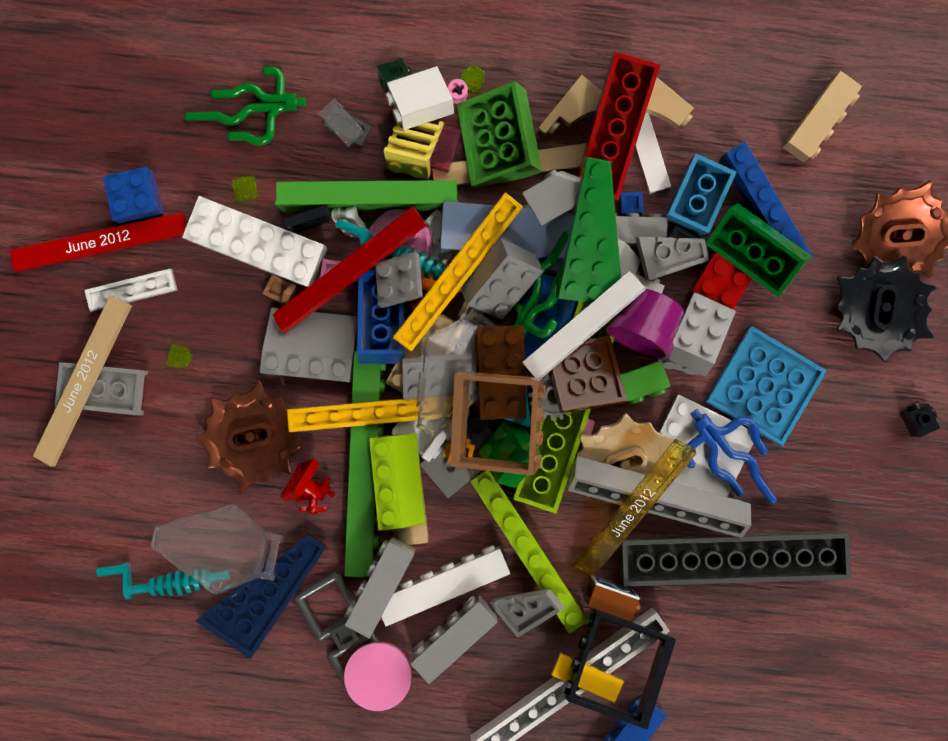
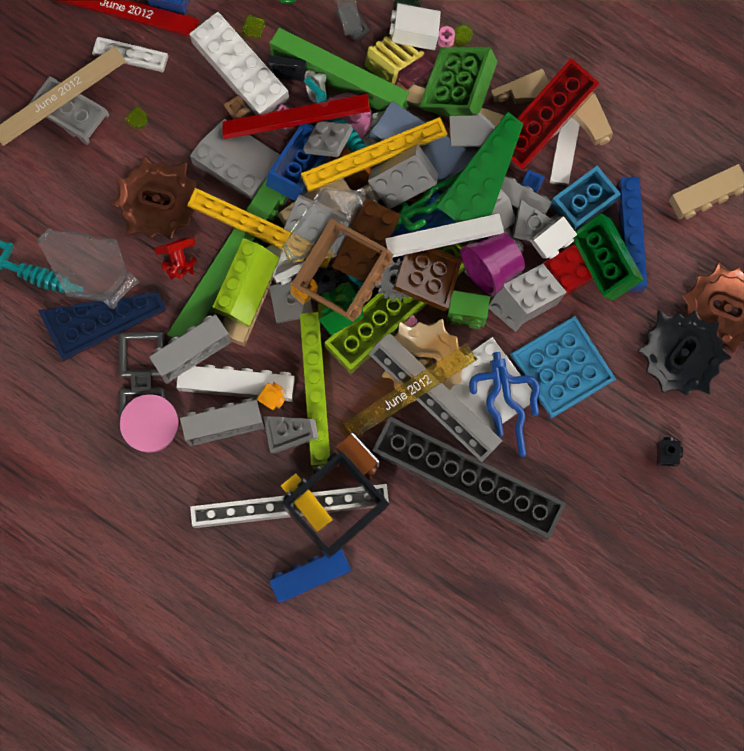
camera: 30 degrees right, 10 degrees down
none -> light orange brick [257,382,286,410]
none -> white brick [529,216,577,259]

